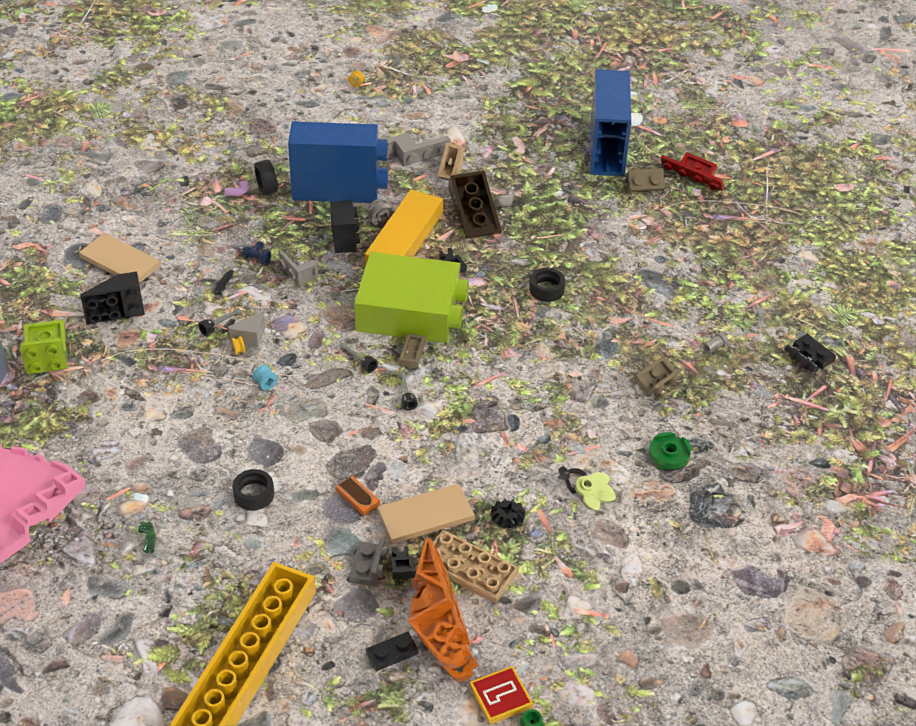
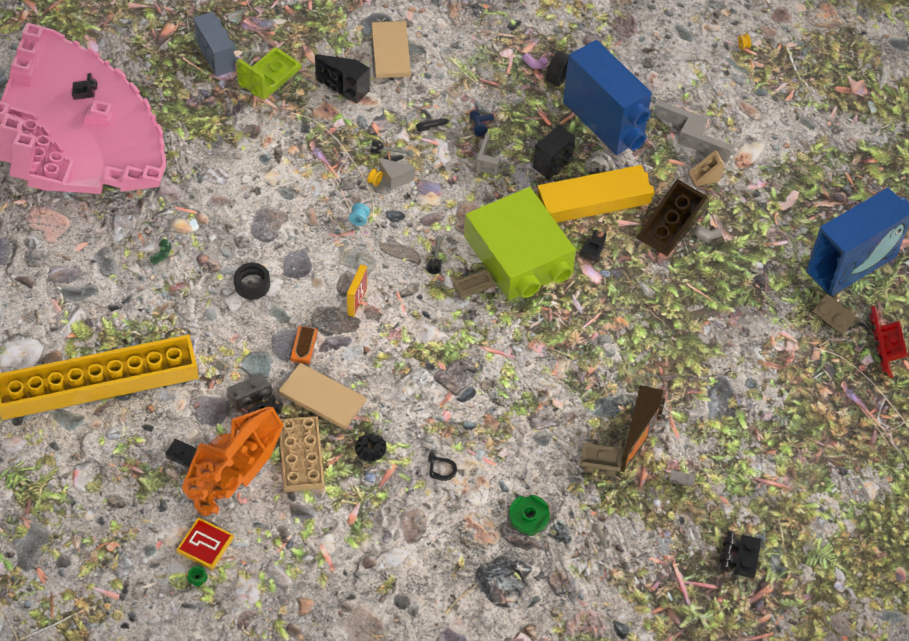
camera: 50 degrees right, 10 degrees up
black hinge [399,371,418,410] -> none
black tyre [529,267,566,302] -> none
yellowish green plate [575,472,616,511] -> none
none -> yellow tile [347,264,367,317]
none -> dark brown slope [620,385,665,472]

